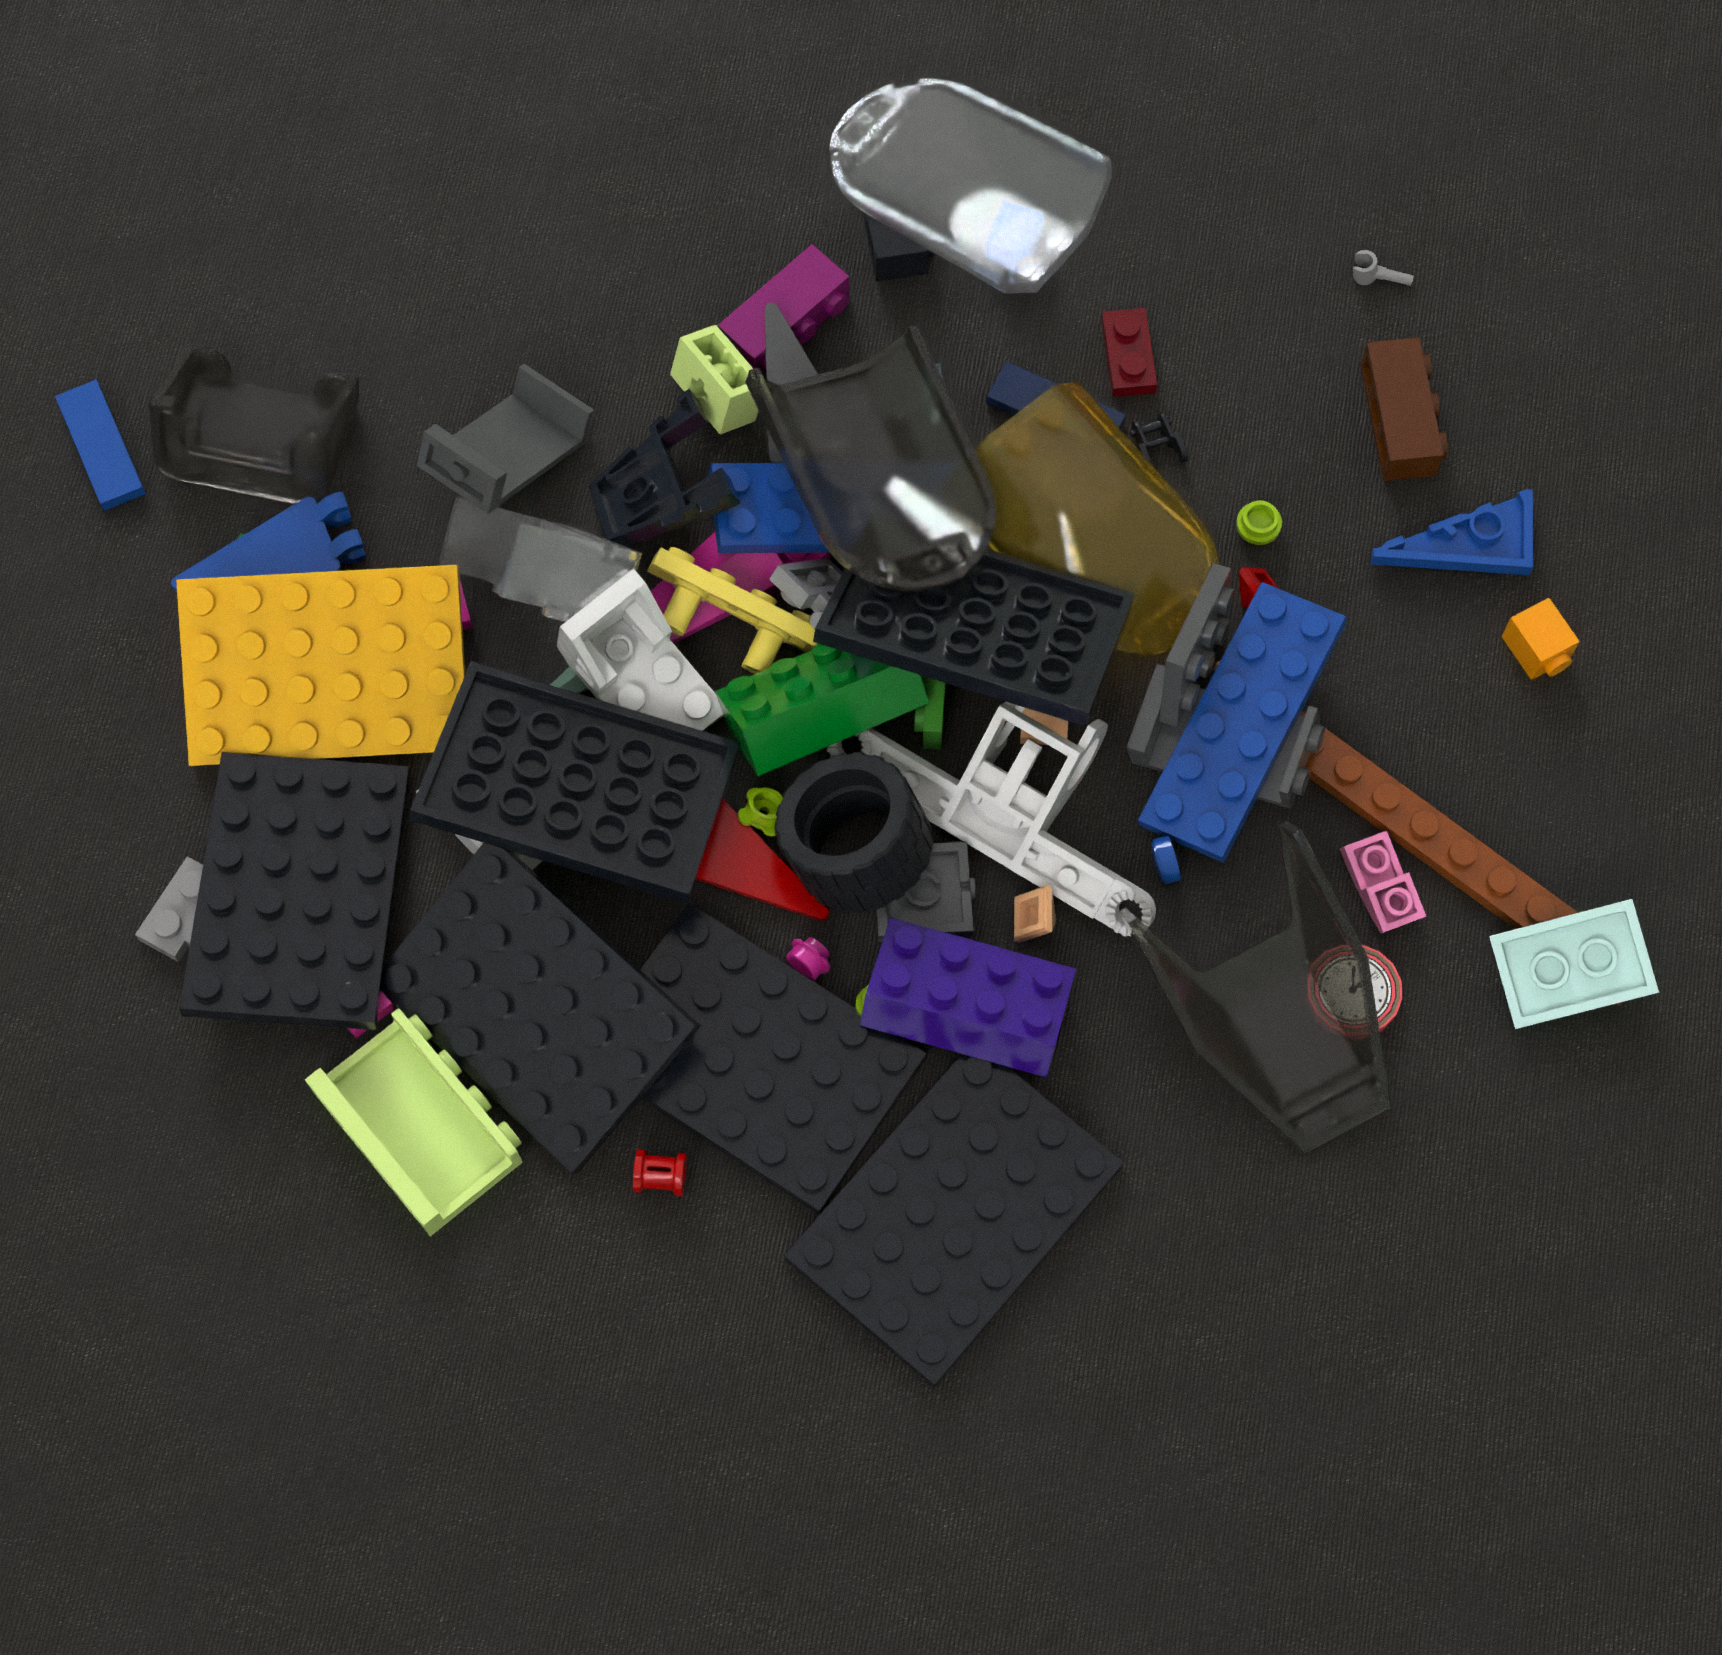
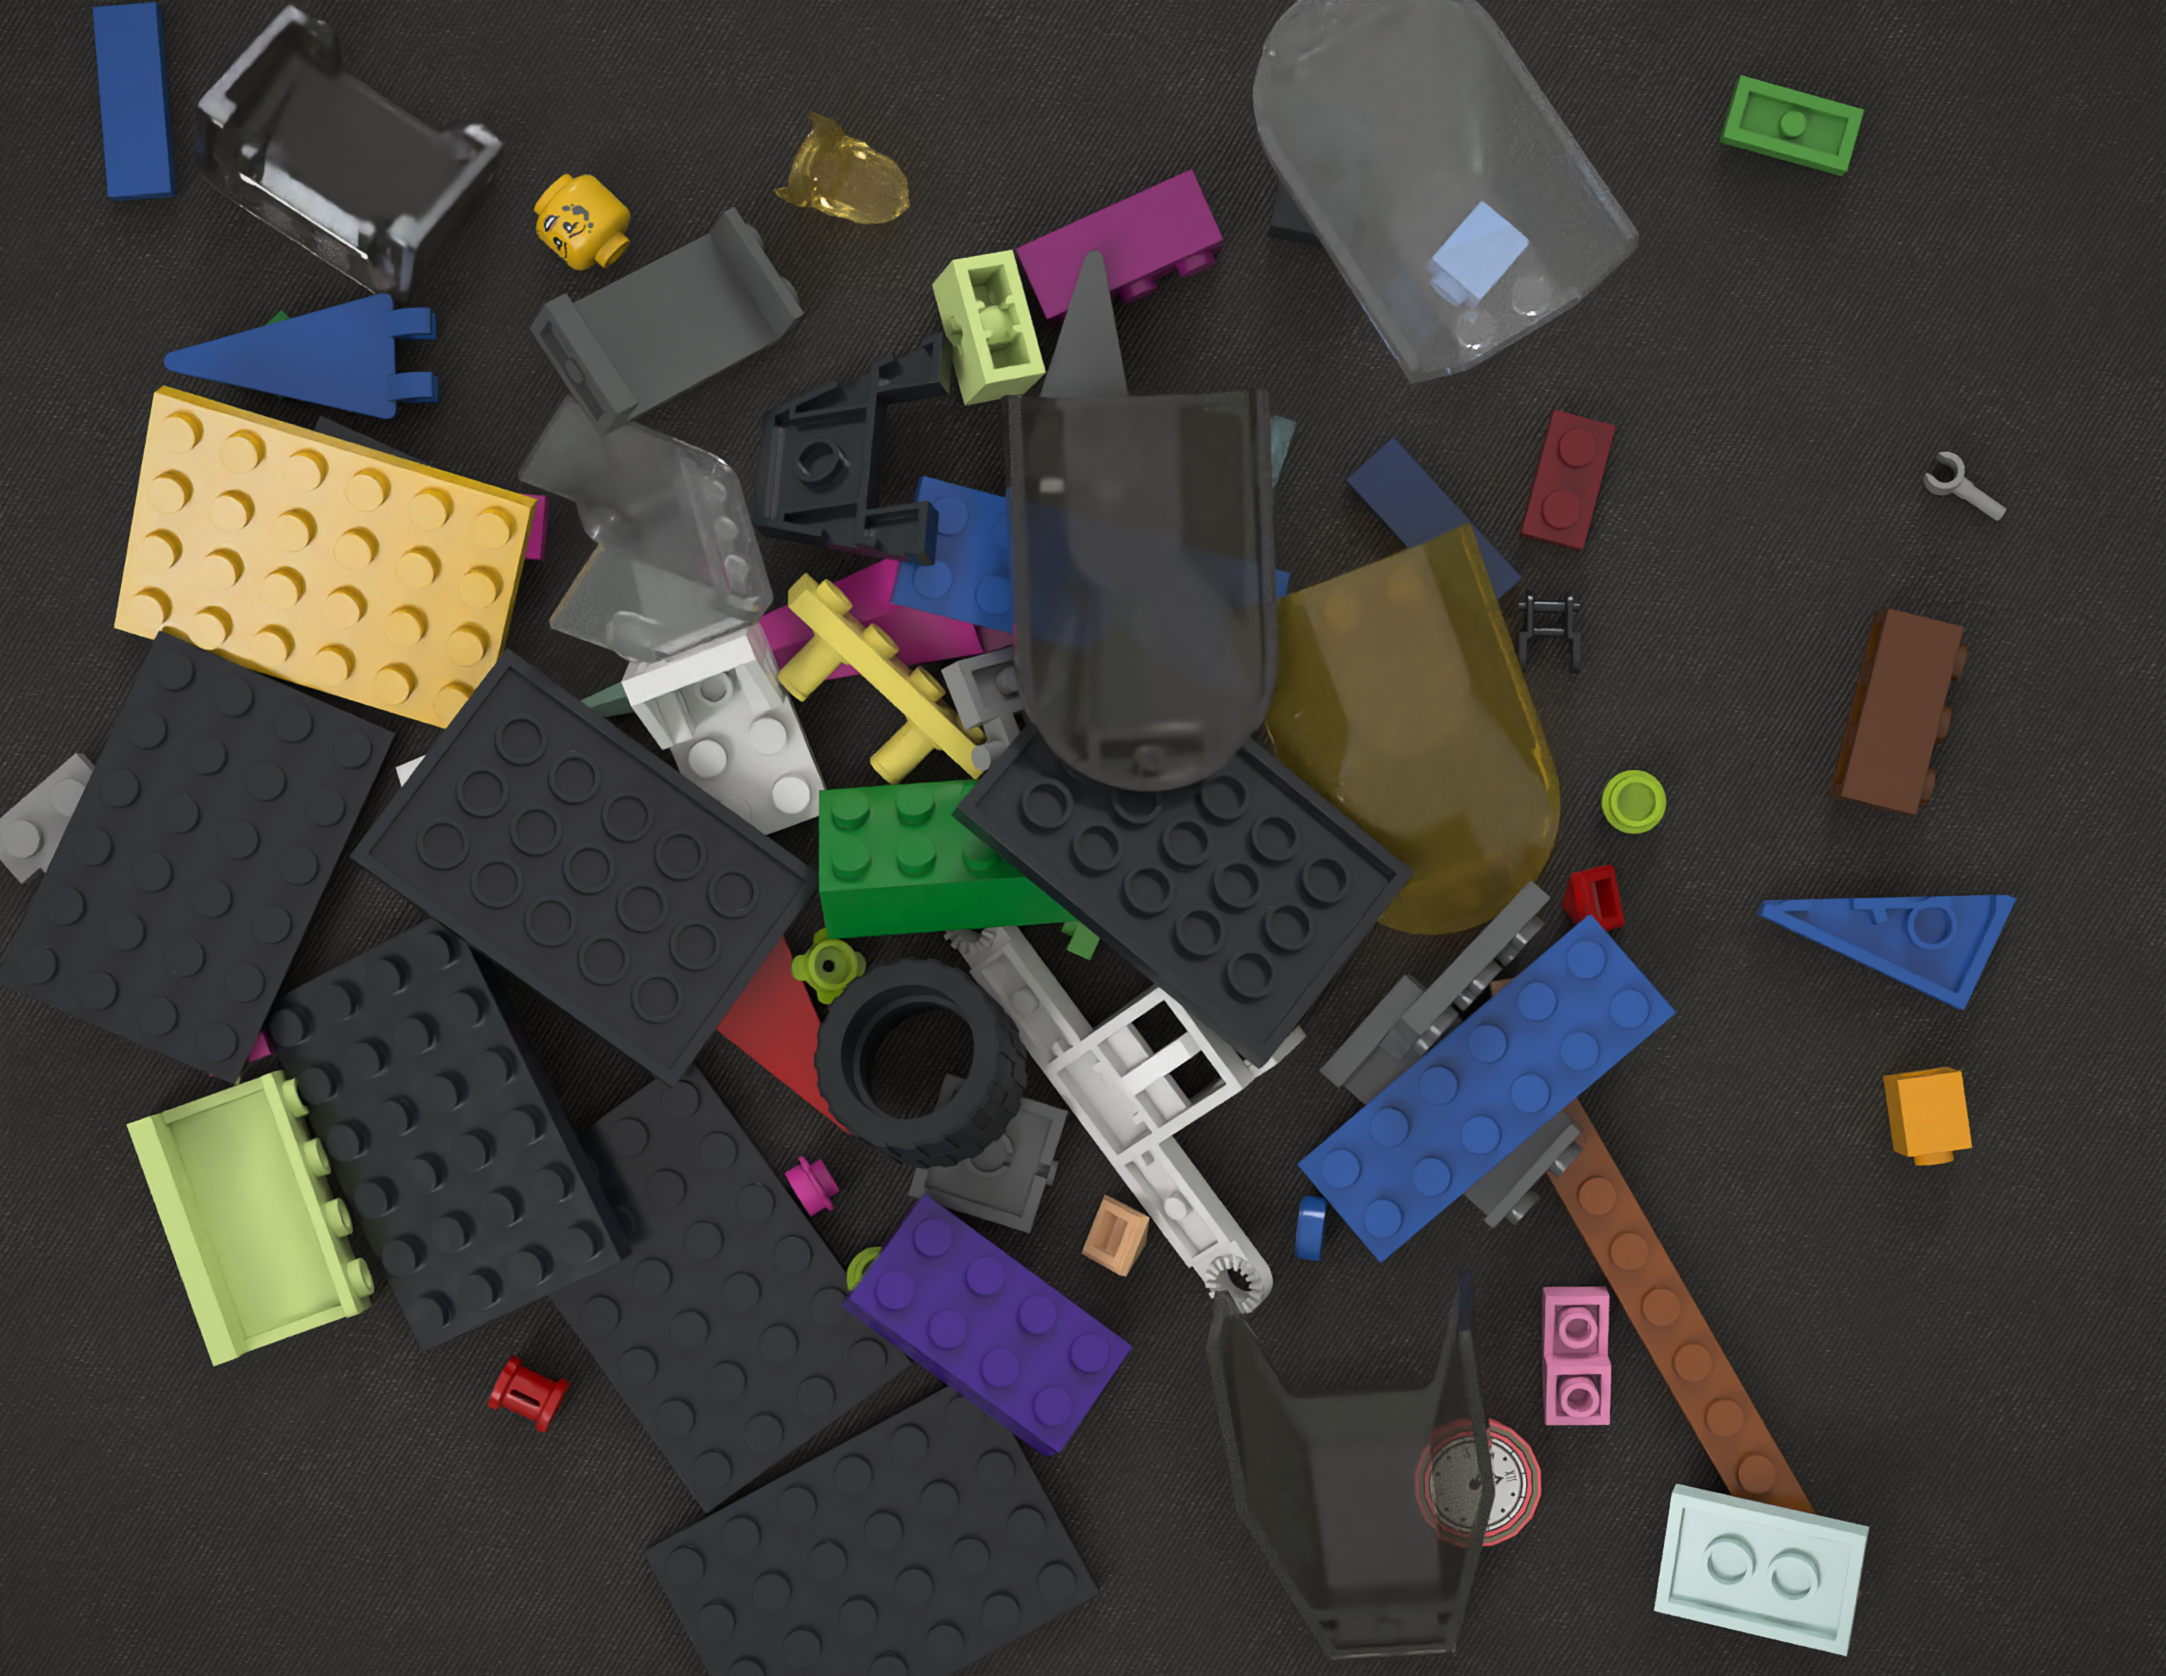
camera: 25 degrees right, 20 degrees up
none -> yellow head [534,174,631,271]
none -> clear yellow piece [774,112,910,225]
none -> bright green plate [1719,75,1864,176]

